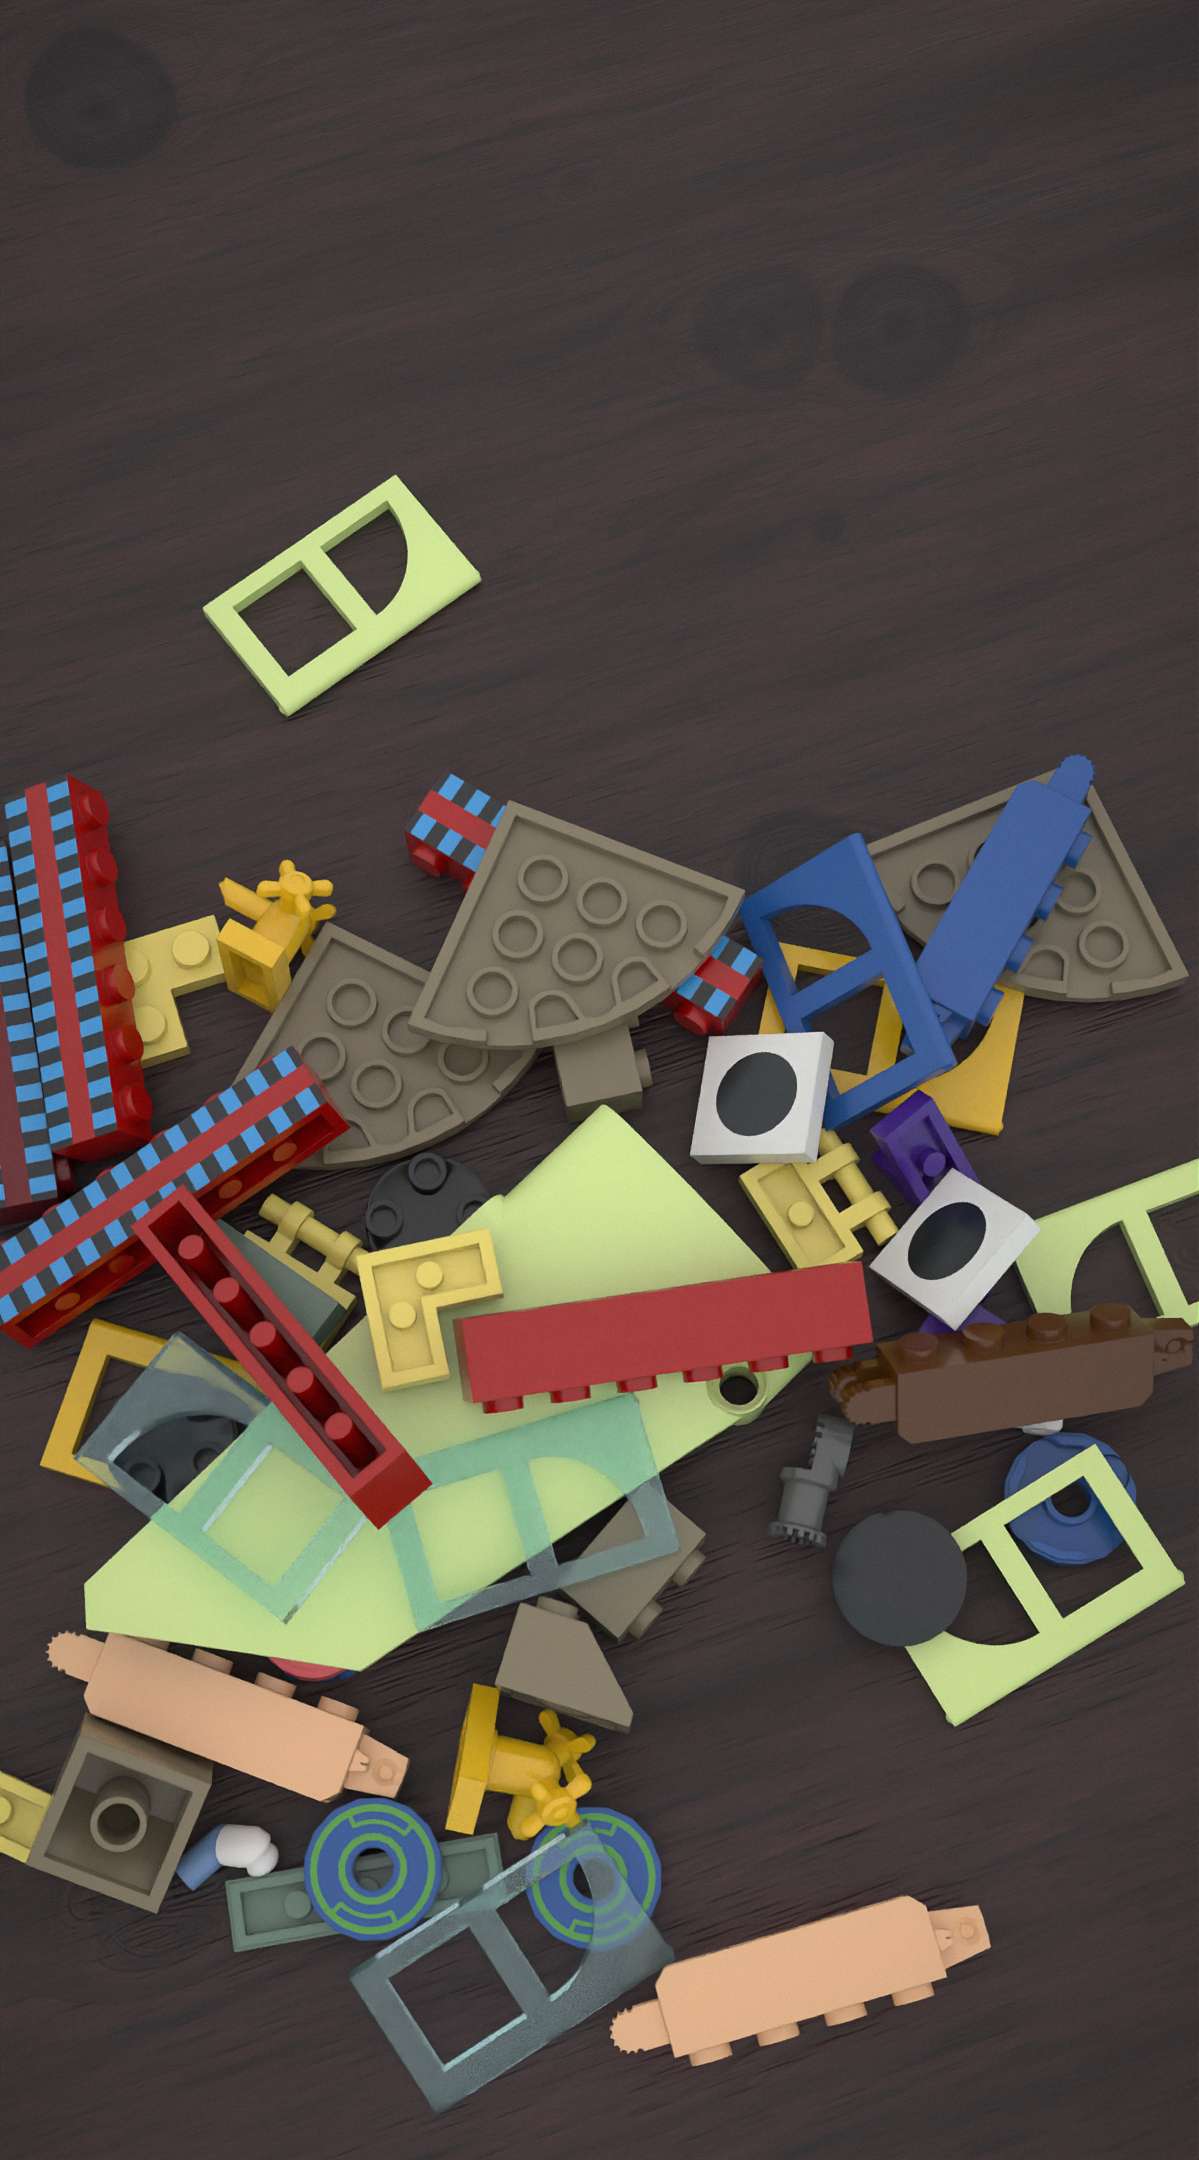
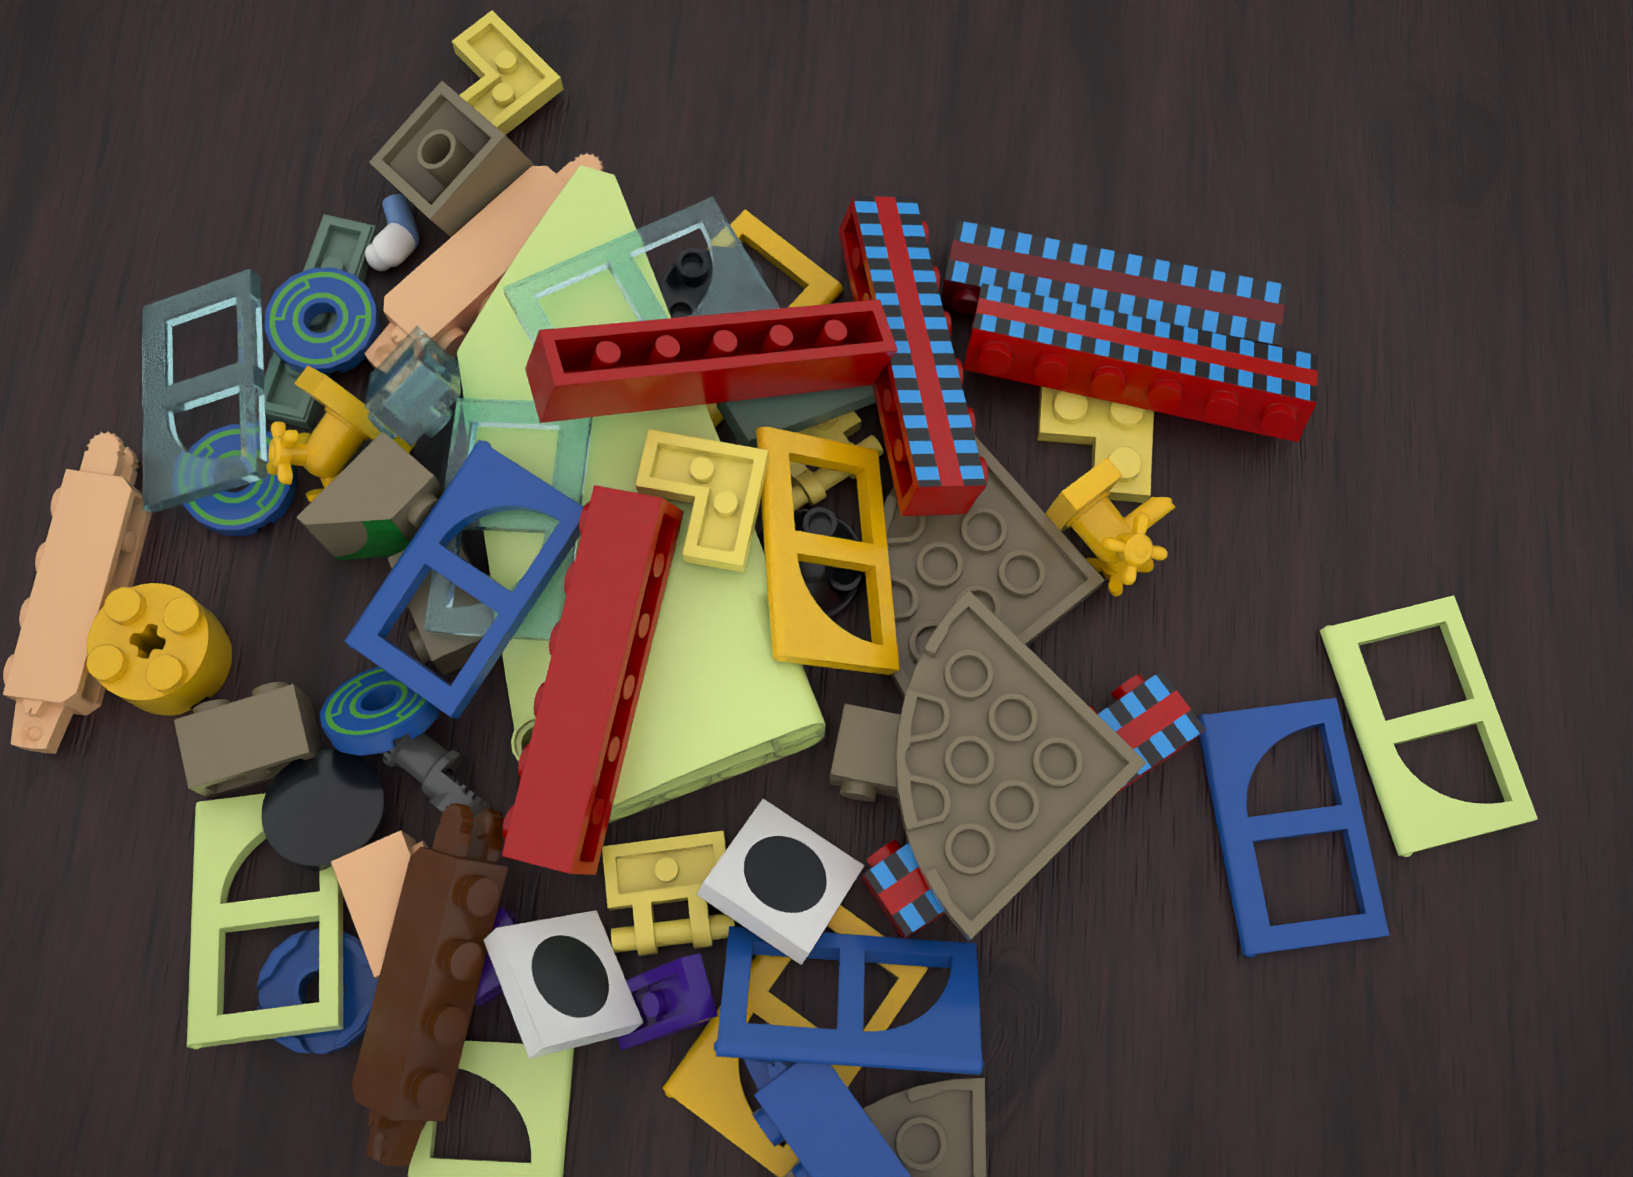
camera: 110 degrees right, 0 degrees up
none -> yellow brick [86,583,232,716]
none -> dark tan brick [174,682,323,799]
none -> blue tile [320,666,441,756]
none -> light nougat slope [331,830,429,979]
none -> blue window [344,440,583,719]
none -> clear light blue brick [364,326,460,446]
none -> yellow window [756,426,900,675]
none -> blue window [1197,698,1390,958]

